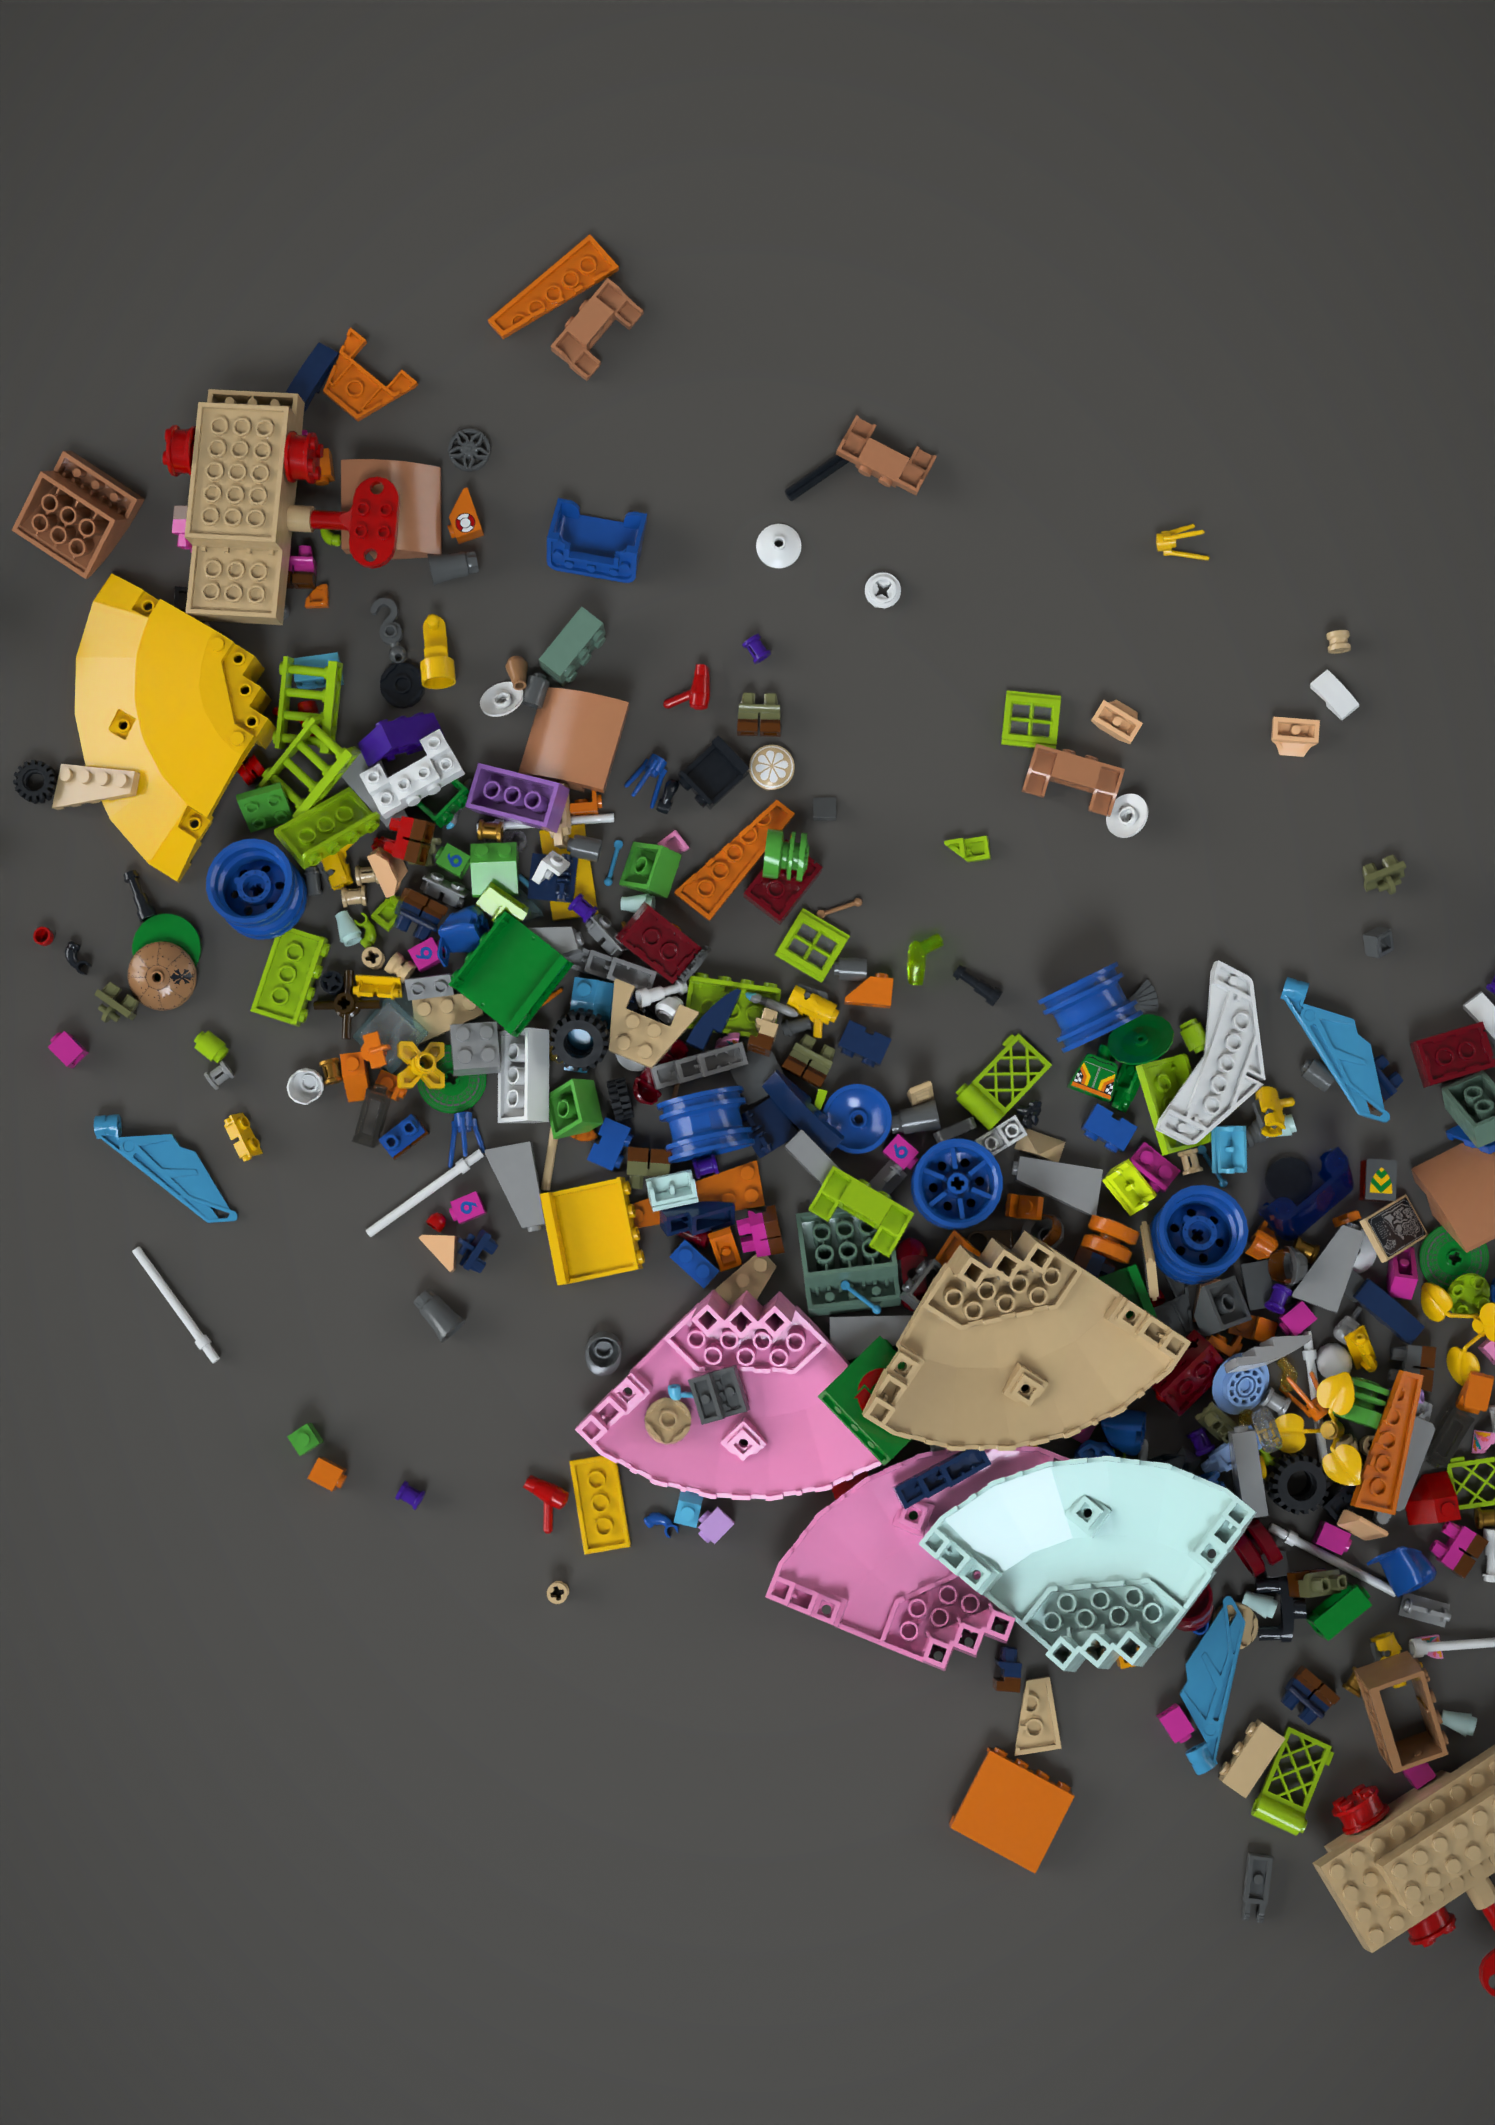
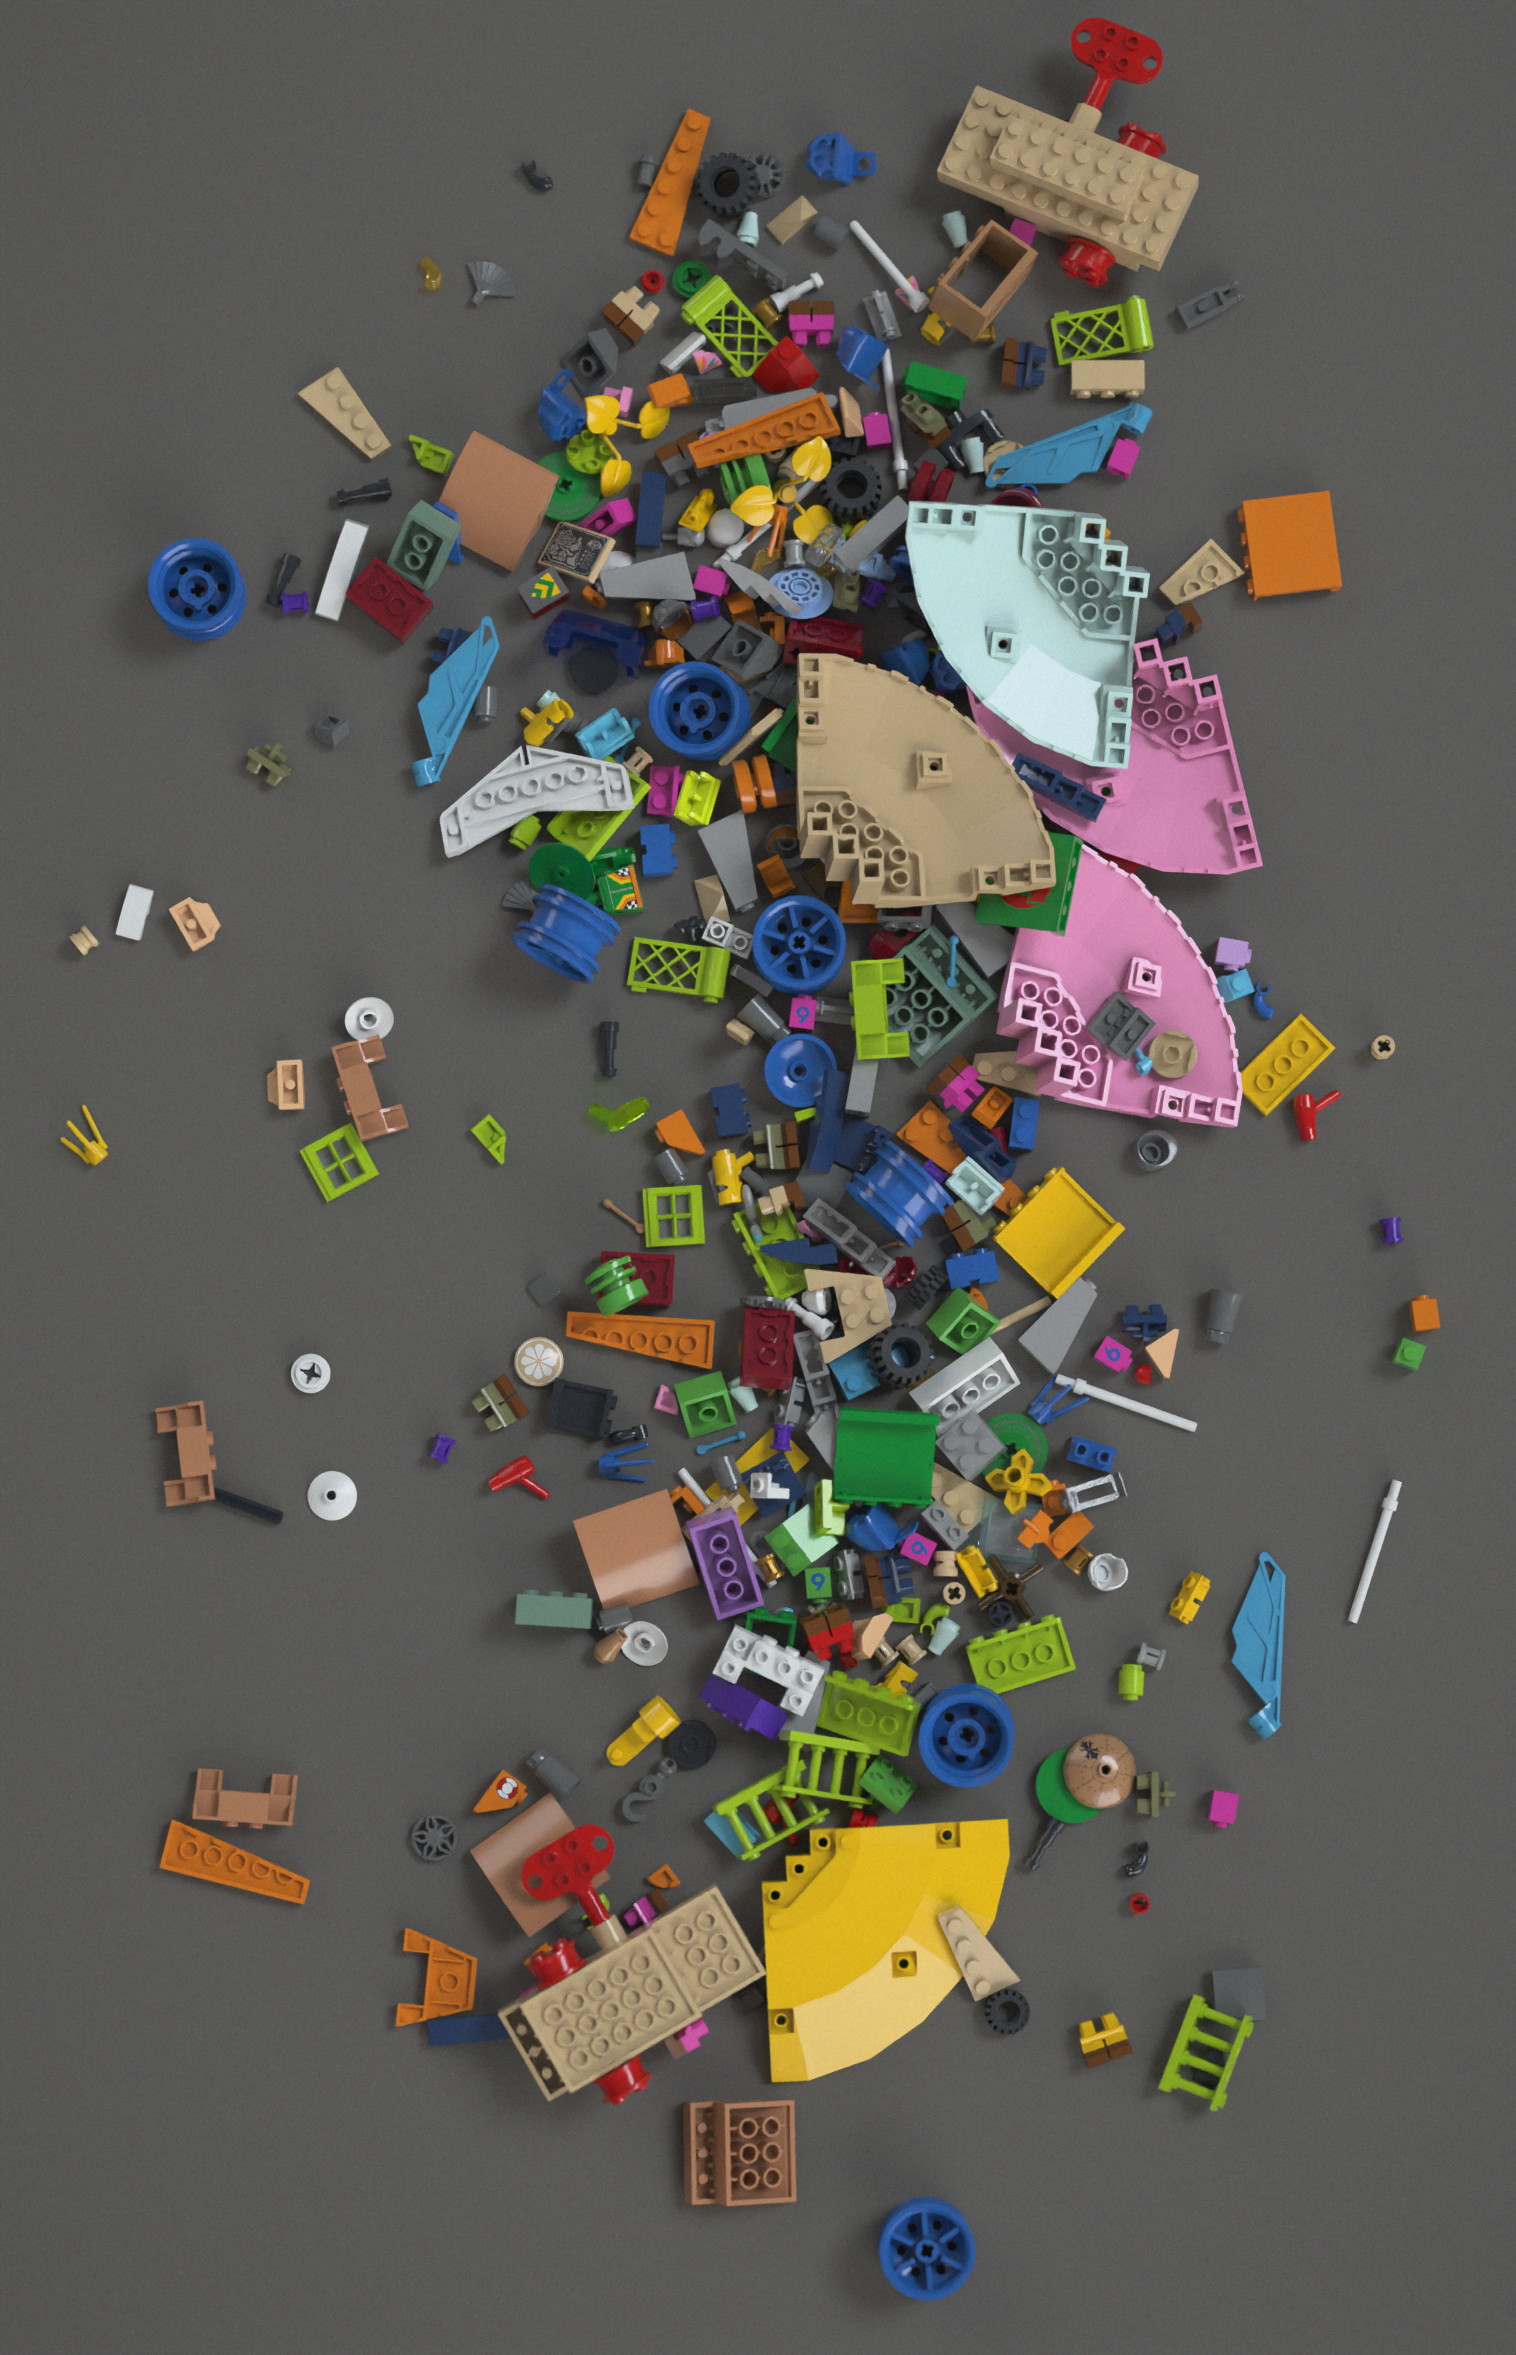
camera: 130 degrees left, 0 degrees up
blue windscreen [547,498,647,583] -> none

